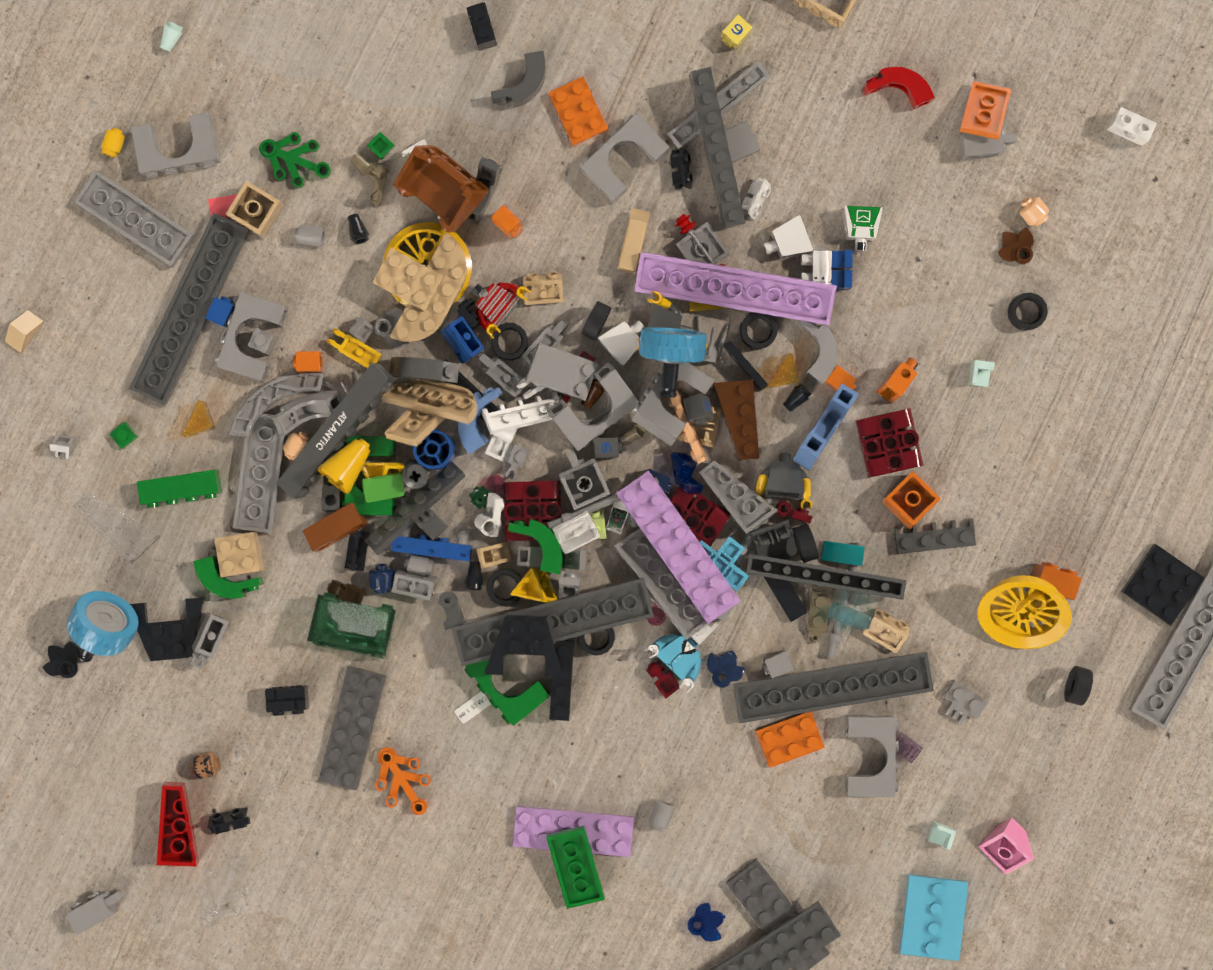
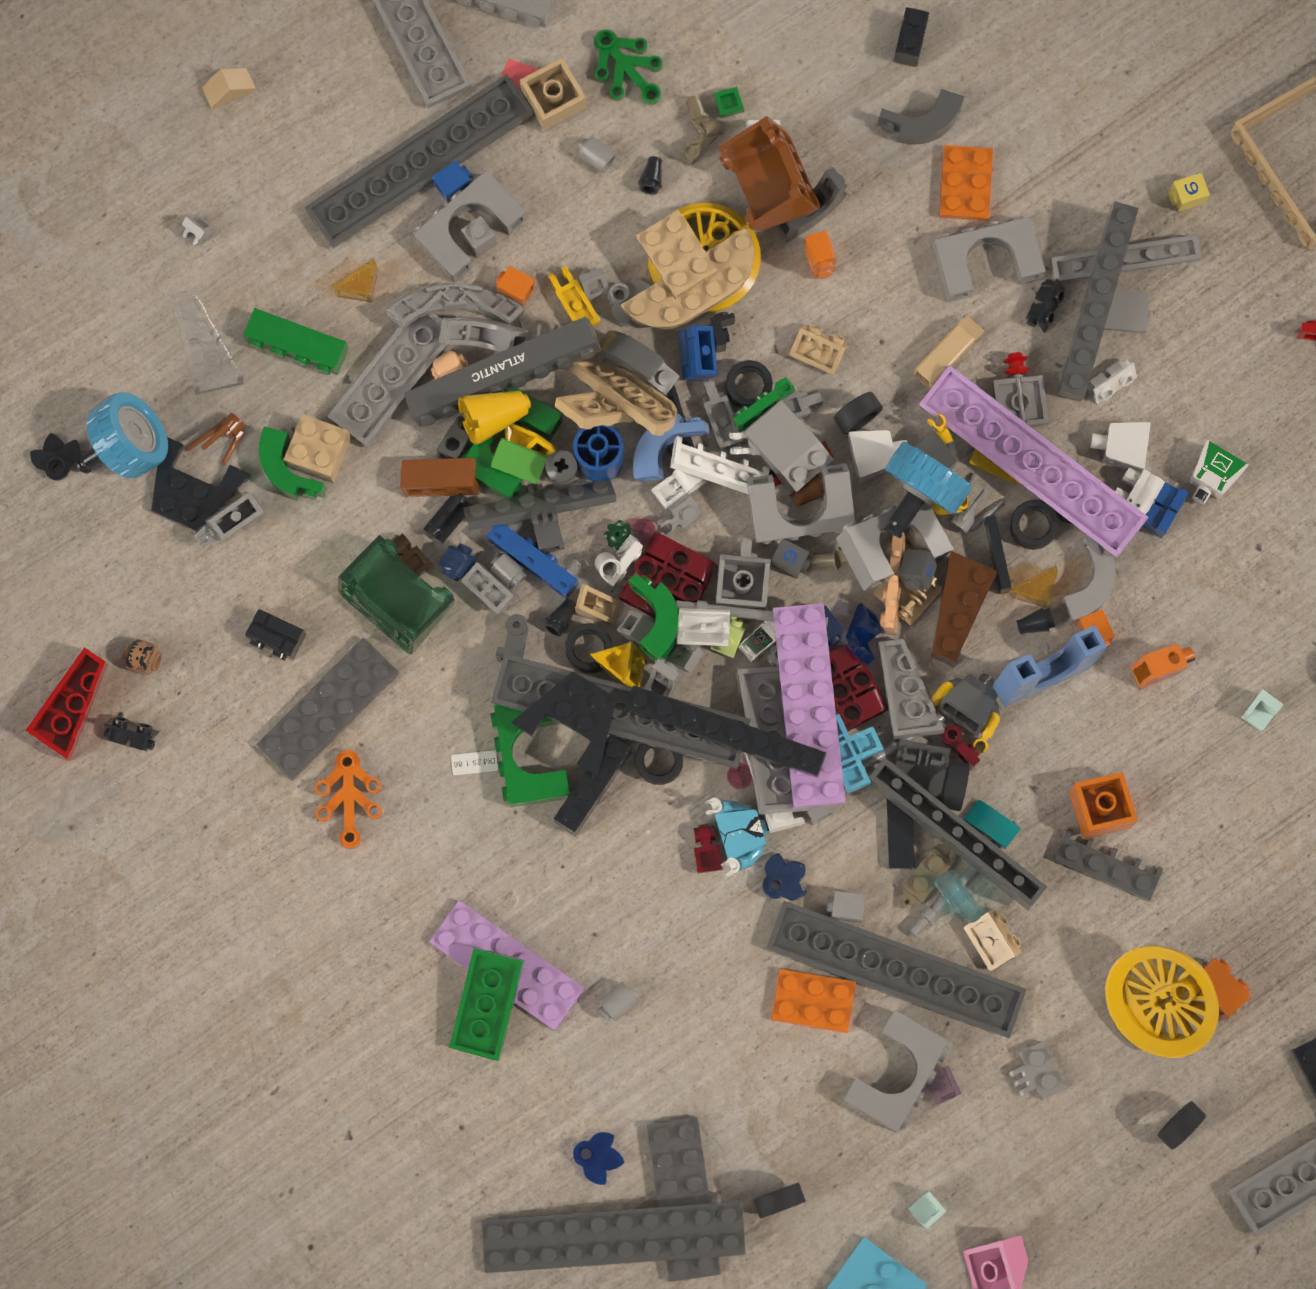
camera: 30 degrees right, 10 degrees down
green plate [109,422,138,449] -> none
torso [472,282,531,339] -> none
dark red connector [855,408,924,478] -> none
none -> dark orange plant [186,413,245,466]
none -> black plate [624,685,827,778]
none -> green hinge [733,377,795,432]
none -> black tyre [753,1182,806,1219]

